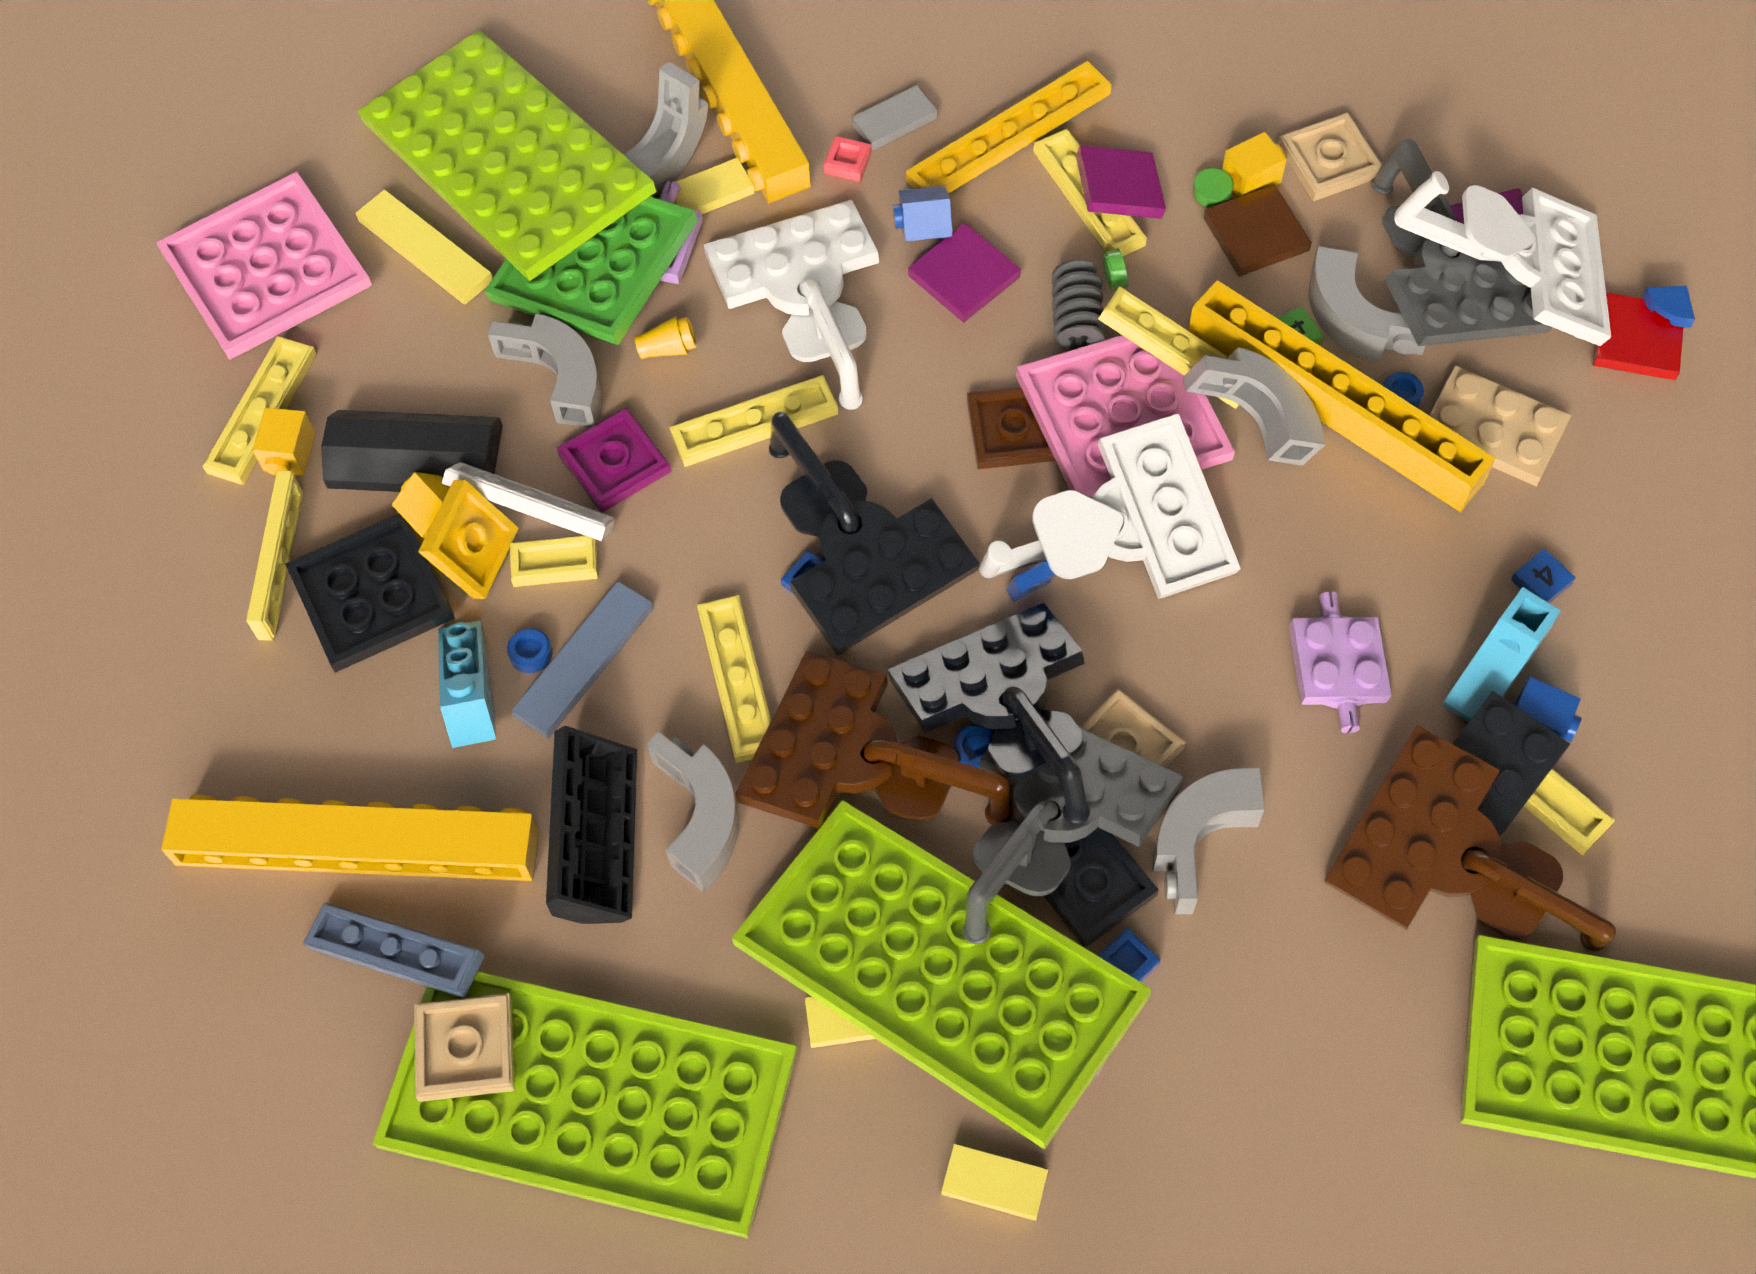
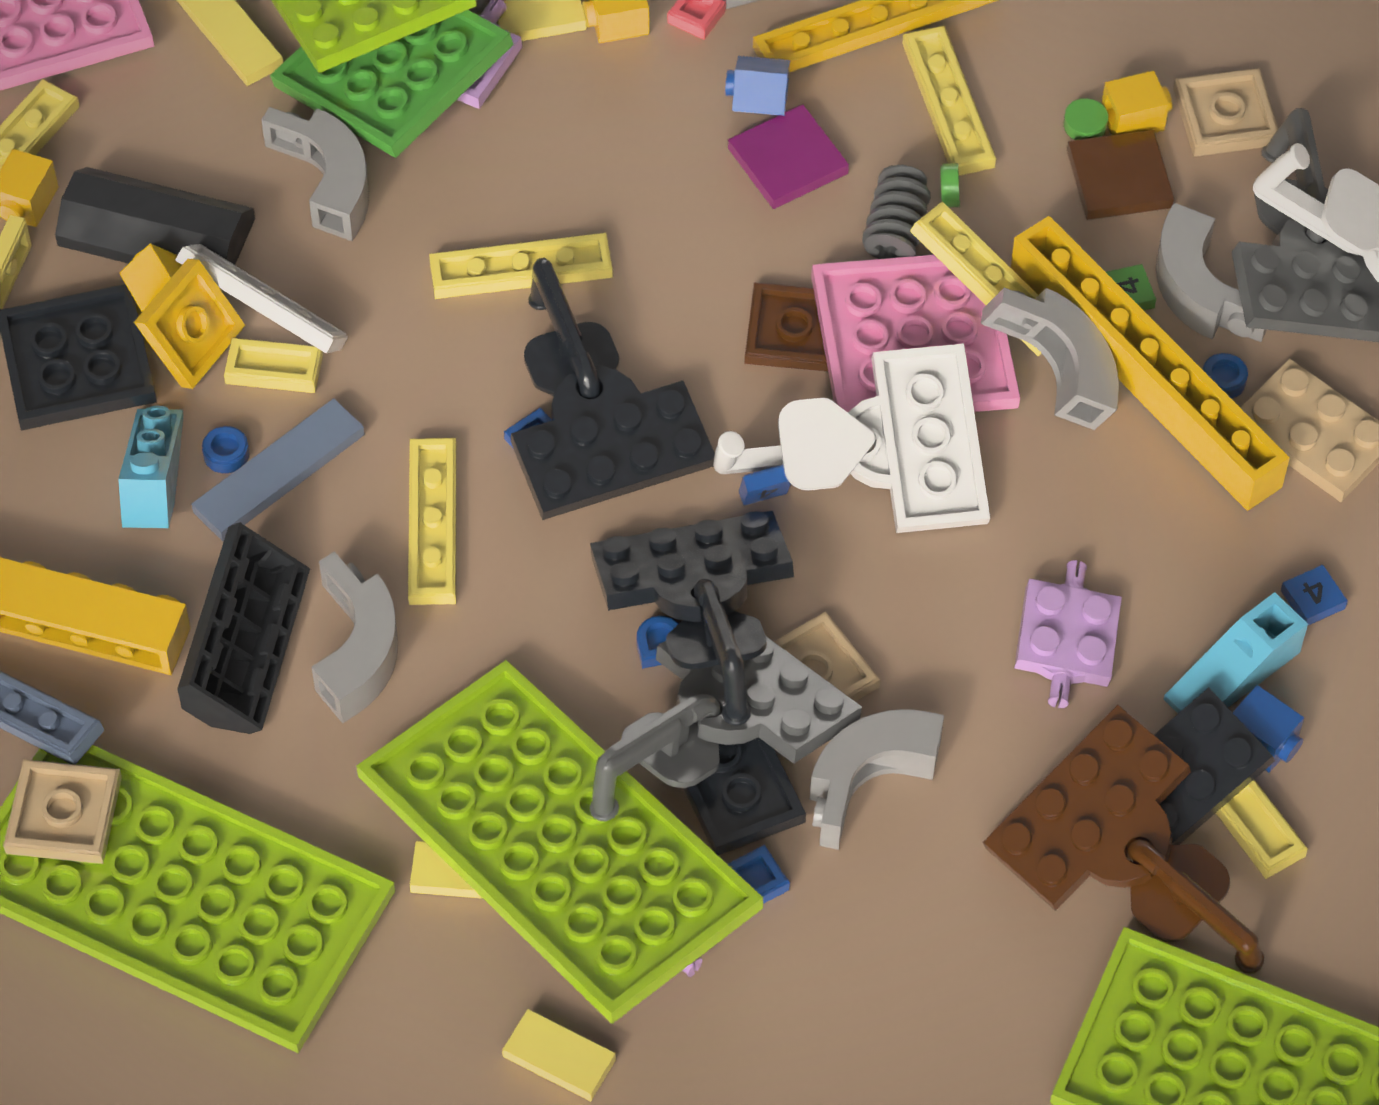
camera: 10 degrees right, 5 degrees down
magenta tile [556,407,671,513] -> none
yellow cone [634,315,697,359] -> none
white plate [703,200,879,410] -> none
reddish brown plate [735,651,1011,829] -> none
magenta tile [1076,145,1166,219] -> none

